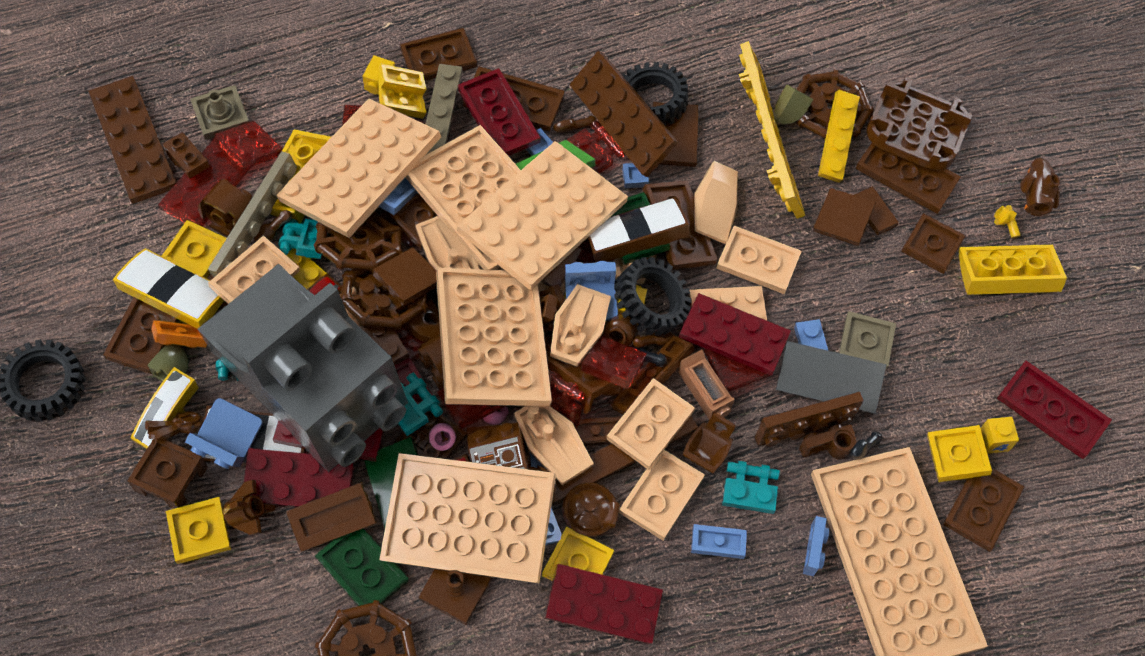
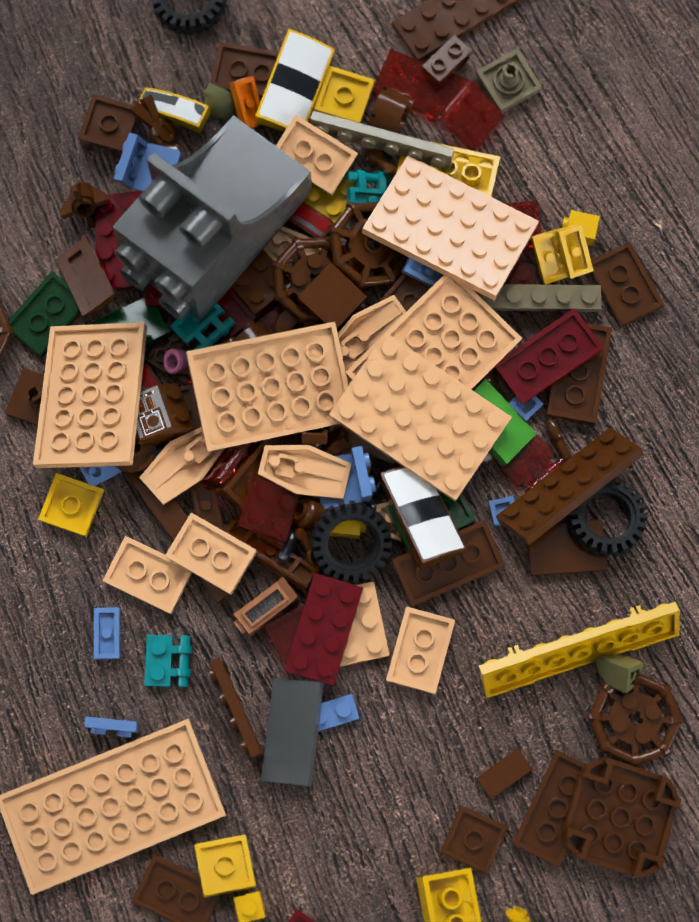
camera: 90 degrees right, 15 degrees up
yellow plate [166,497,231,564] -> none
dark red plate [544,564,663,644] -> none
reddish brown piece [562,483,620,536] -> none
reddish brown piece [682,413,736,473] -> none
light nougat piece [694,161,738,244] -> none
reddish brown plate [799,424,856,459] -> none
reddish brown tile [813,188,876,246] -> none
yellow plate [818,90,860,183] -> none
dark tan tile [838,311,896,369] -> none
black piece [851,431,882,459] -> none

